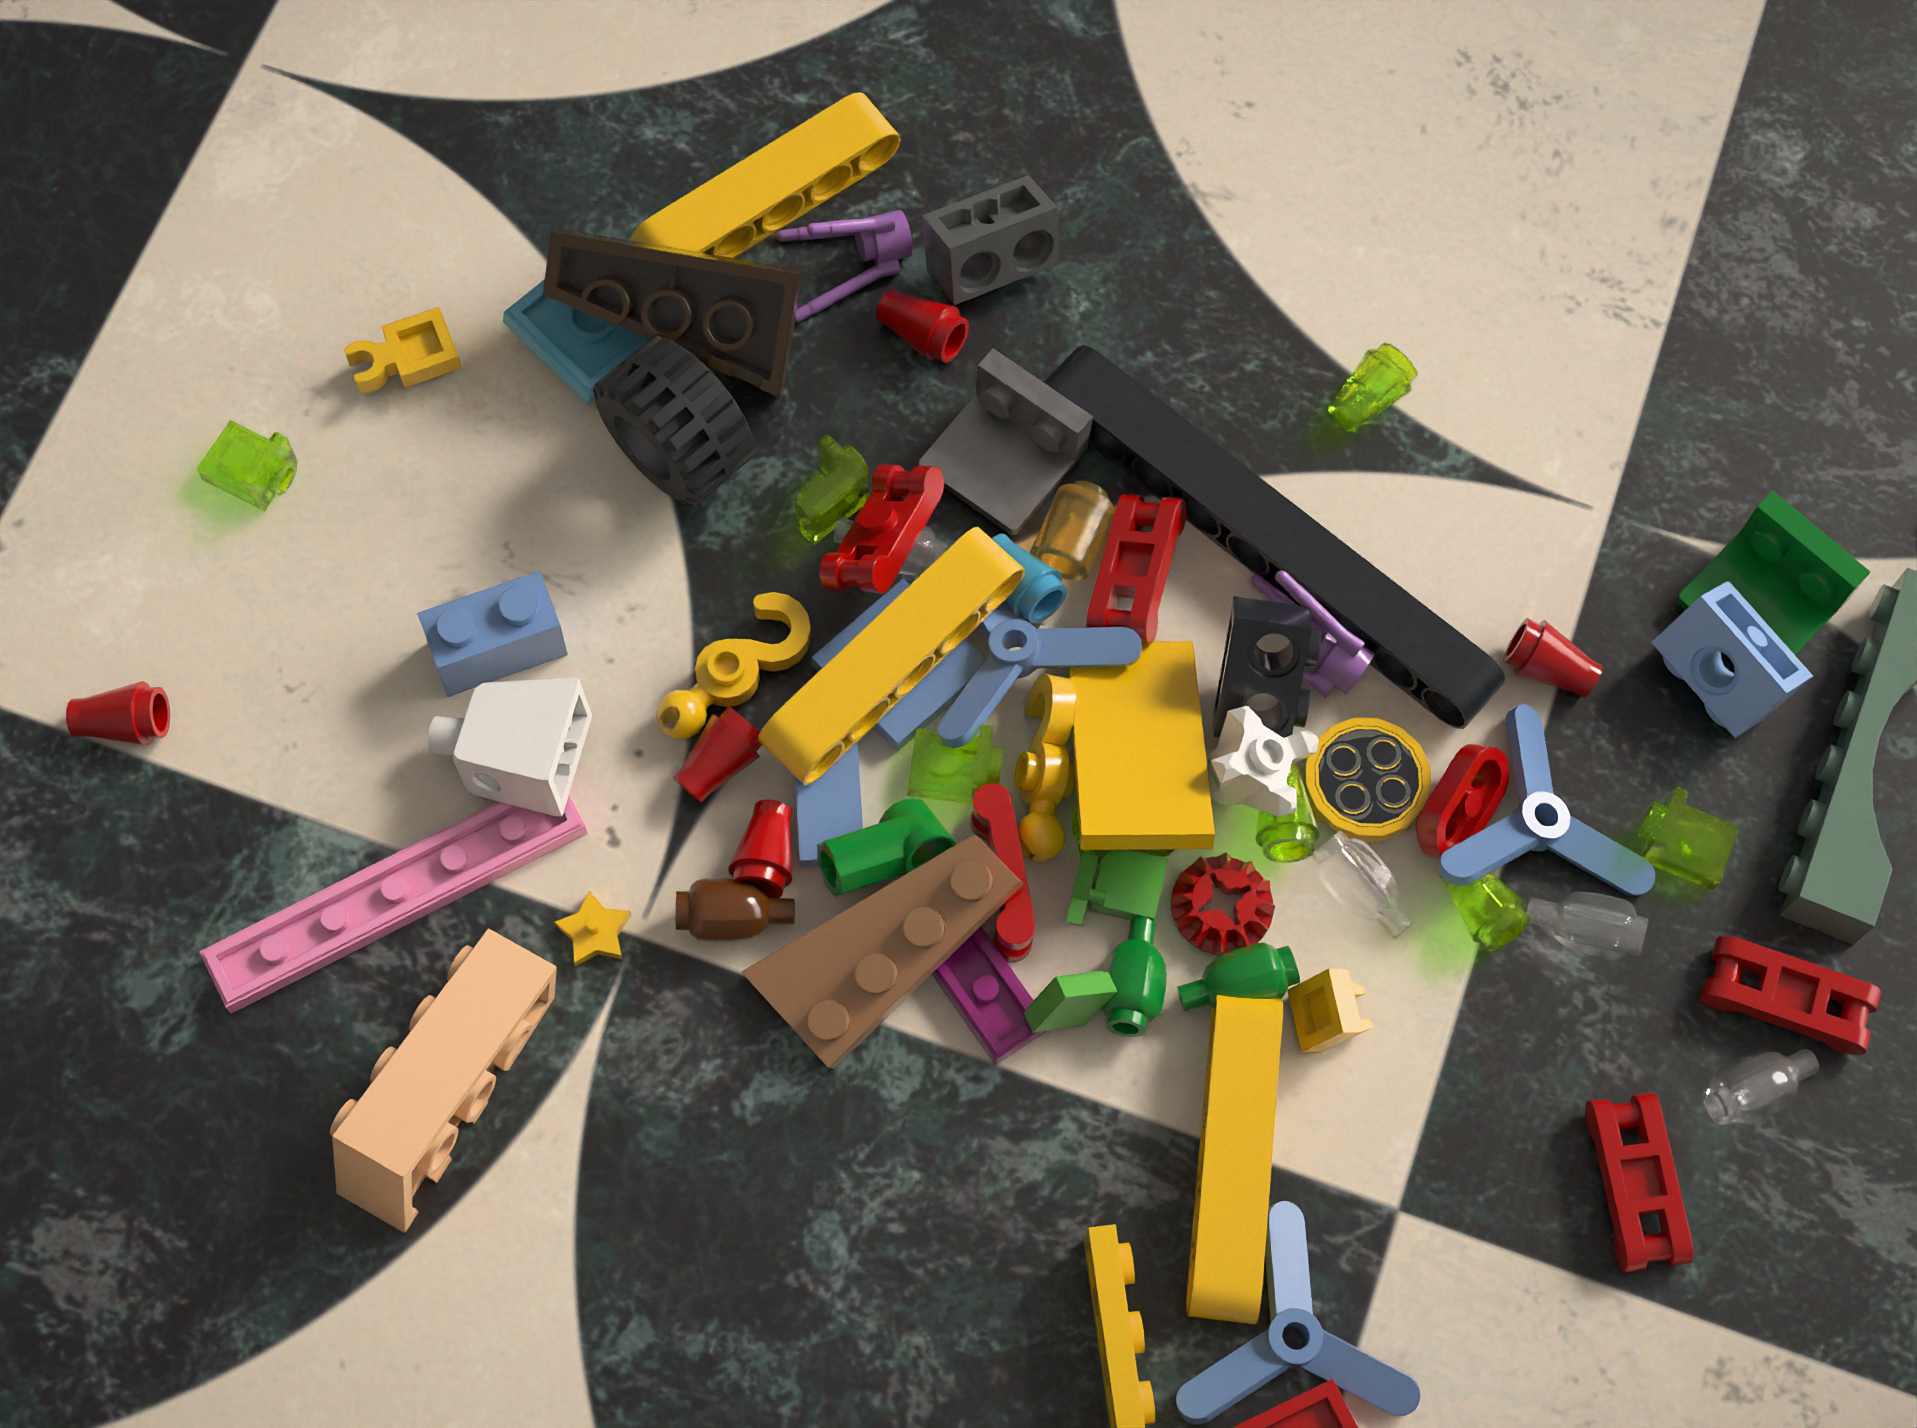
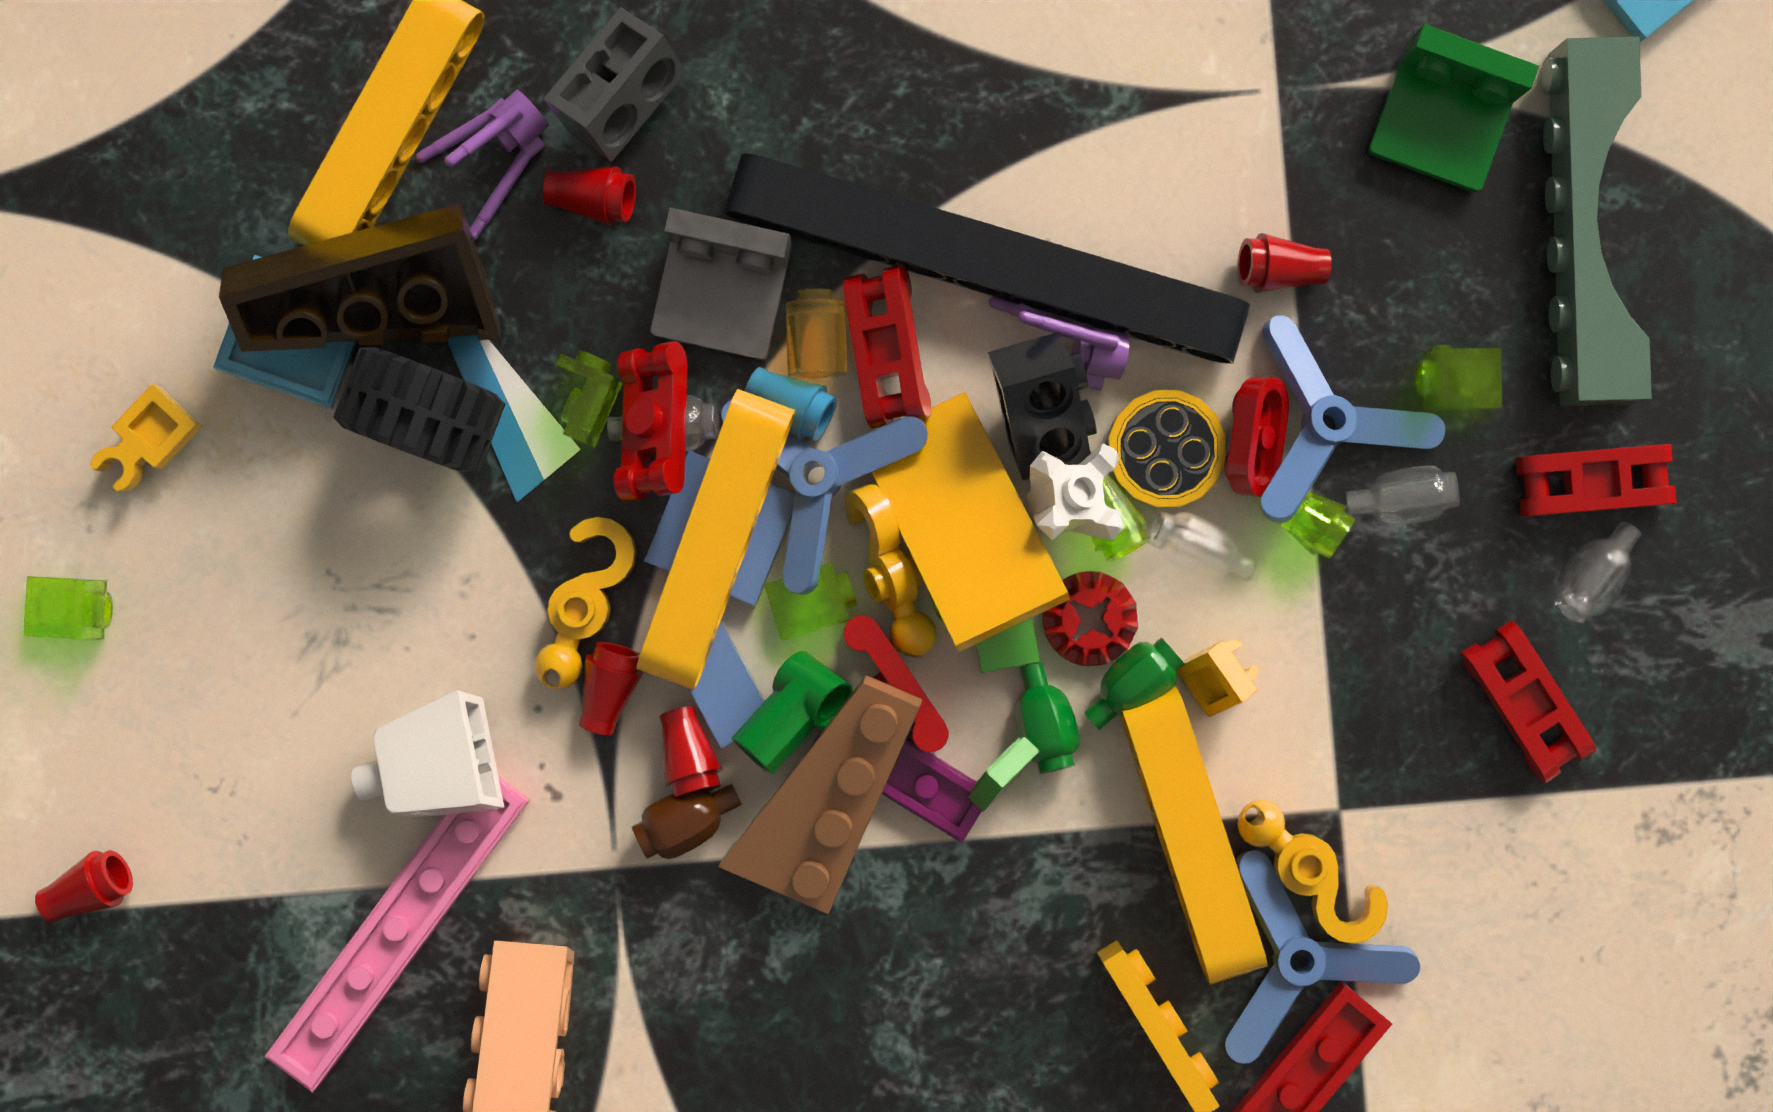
camera: 20 degrees left, 20 degrees up
medium blue brick [417,571,568,697] -> none
yellow piece [554,891,631,967] -> none
bright green piece [1065,852,1107,926] -> none
clear neon green cone [1328,342,1418,432] -> none
light blue brick [1651,581,1813,738] -> none
none -> sticker [448,335,581,502]
none -> yellow piece [1237,800,1388,944]

